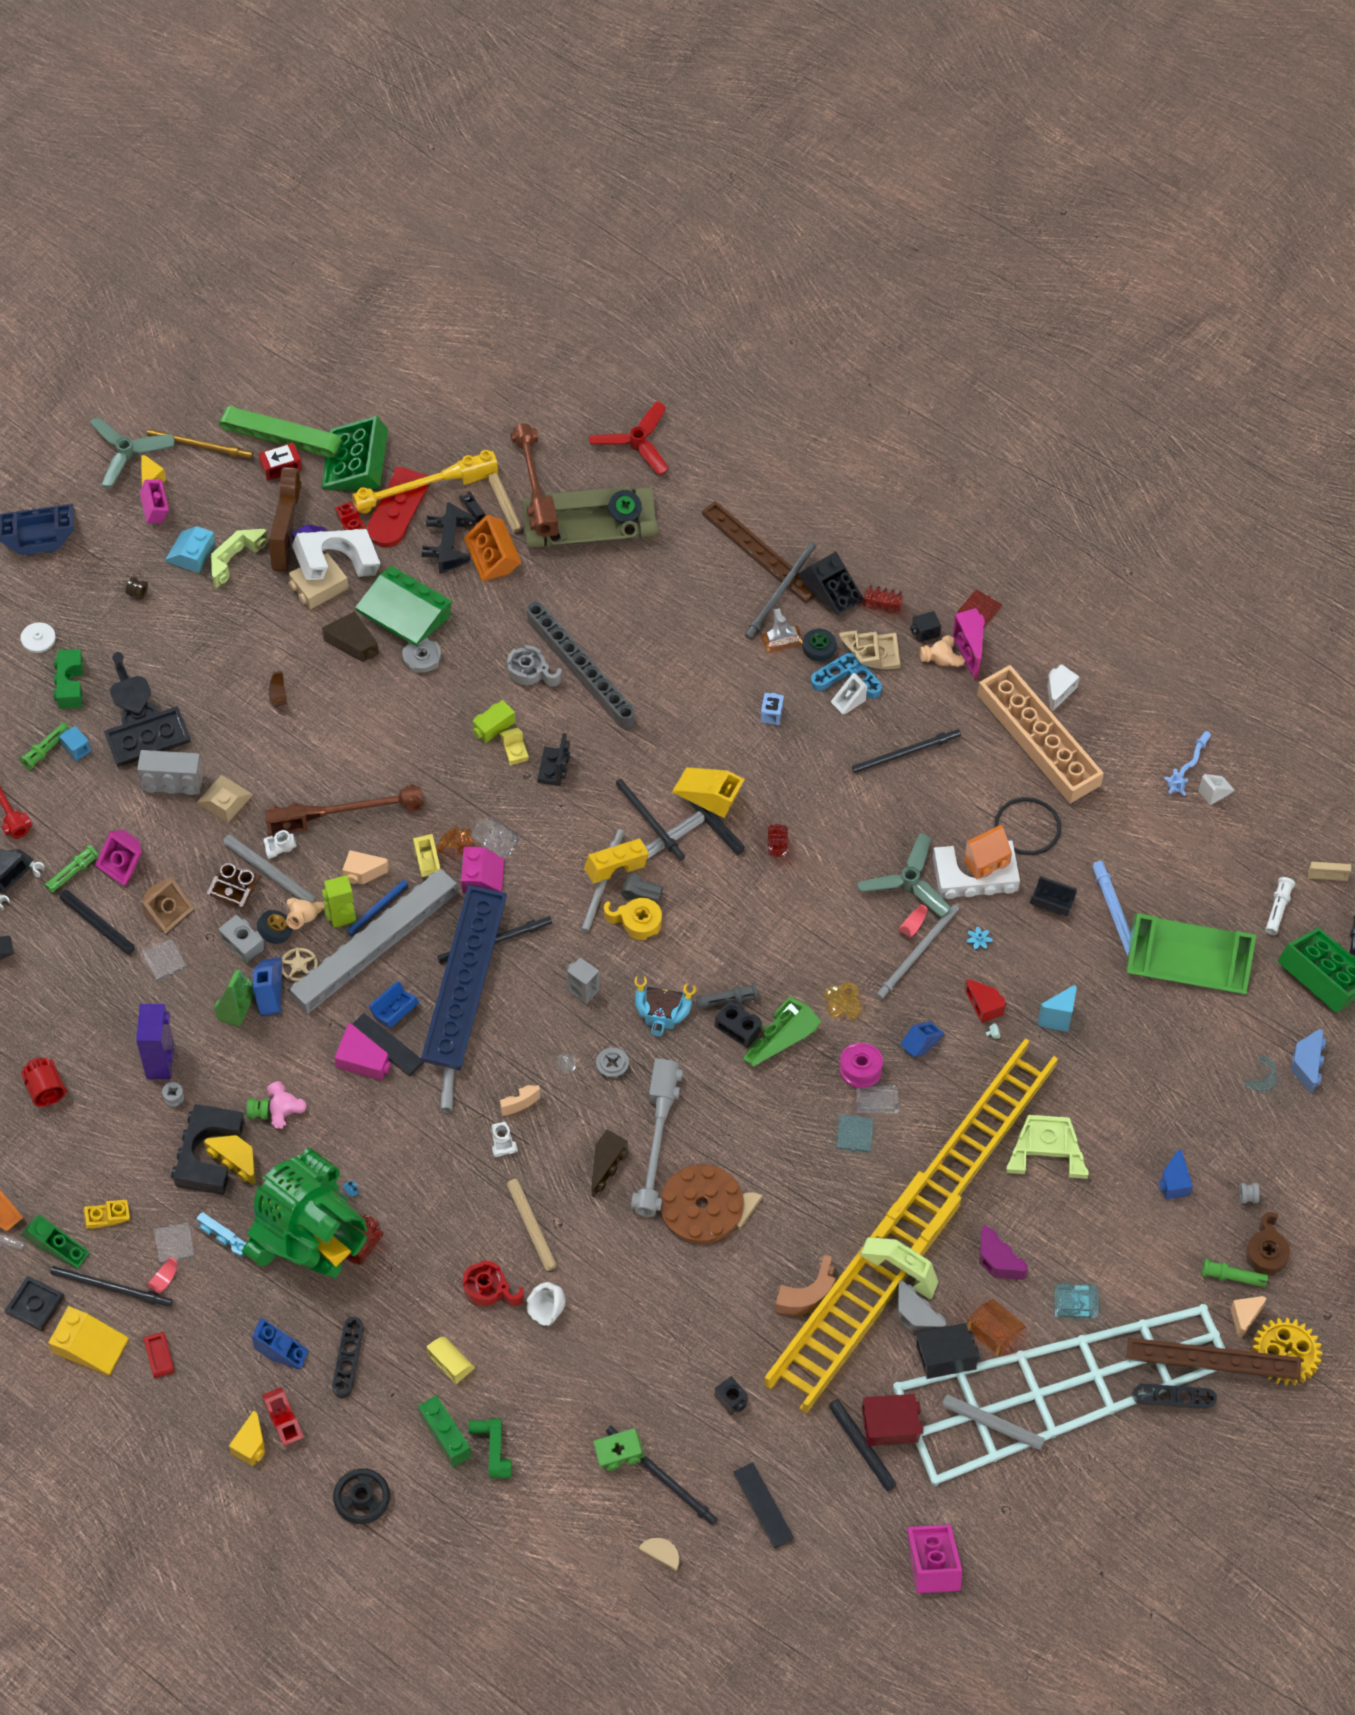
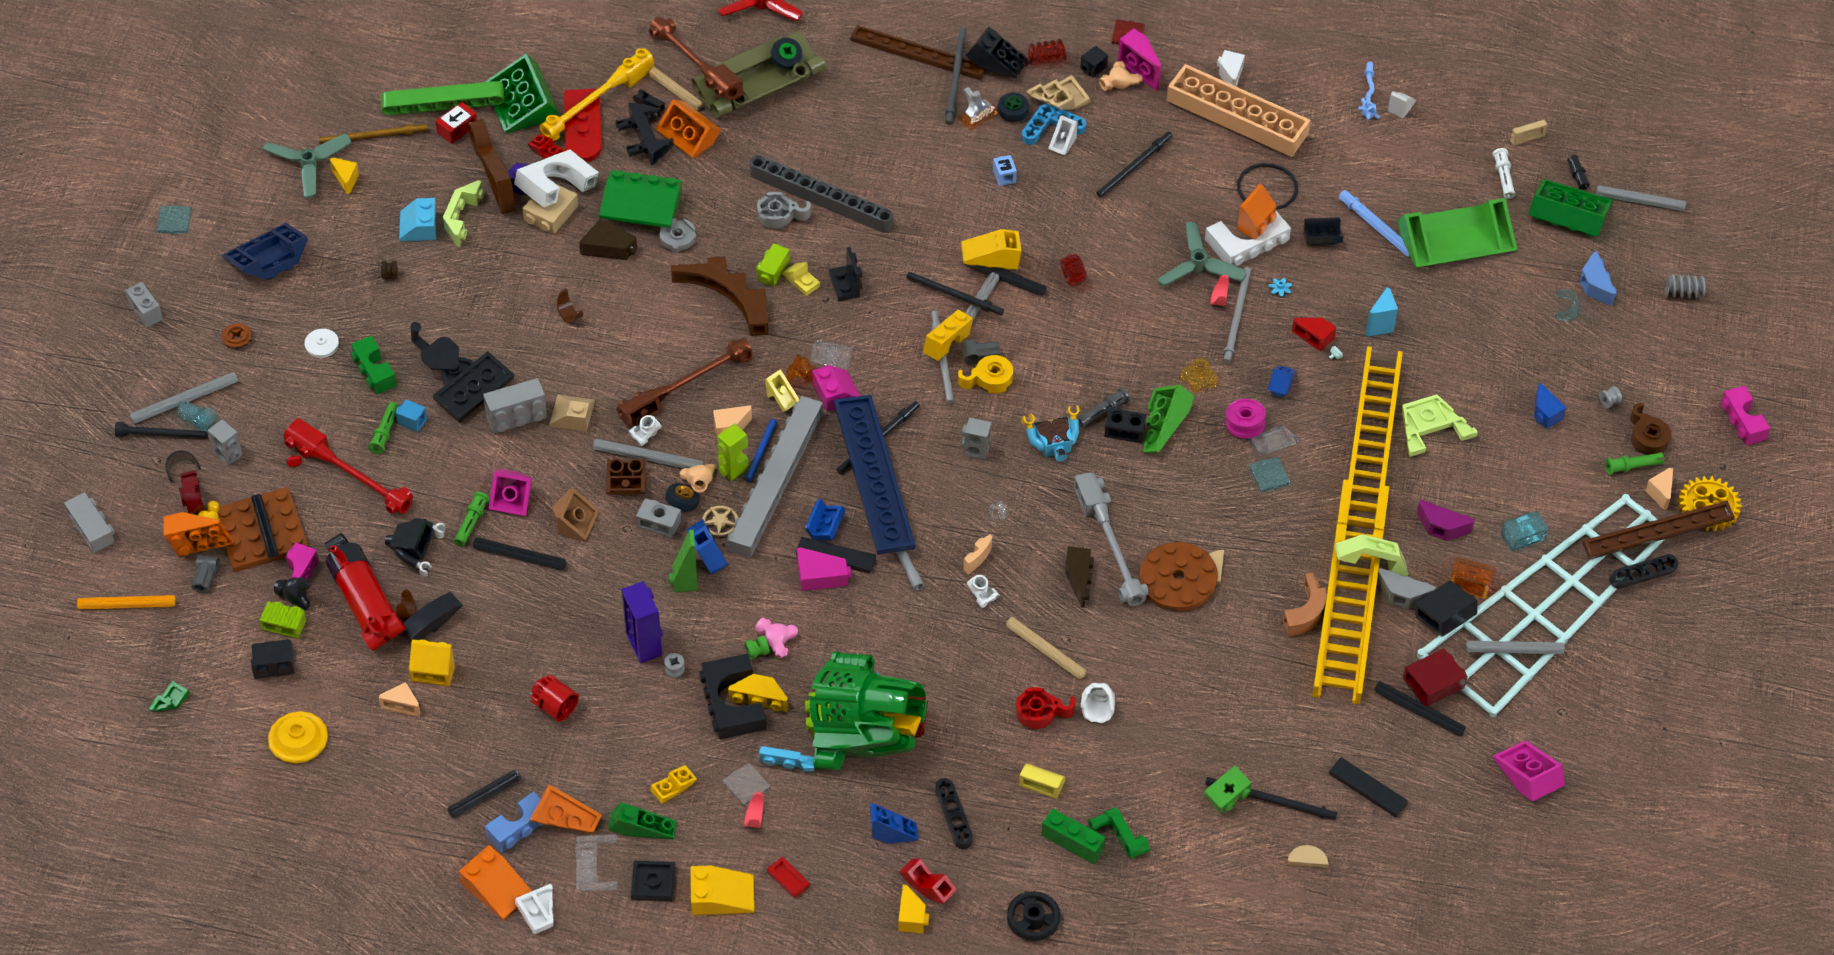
camera: 25 degrees left, 5 degrees down
black bar [51,1266,173,1307] -> none
dark pink brick [139,480,169,523] -> none
clear piece [142,939,187,981] -> none
light grey gear [596,1047,629,1078] -> none
black brick [714,1376,748,1415] -> none
none -> reddish brown arch [671,256,768,336]

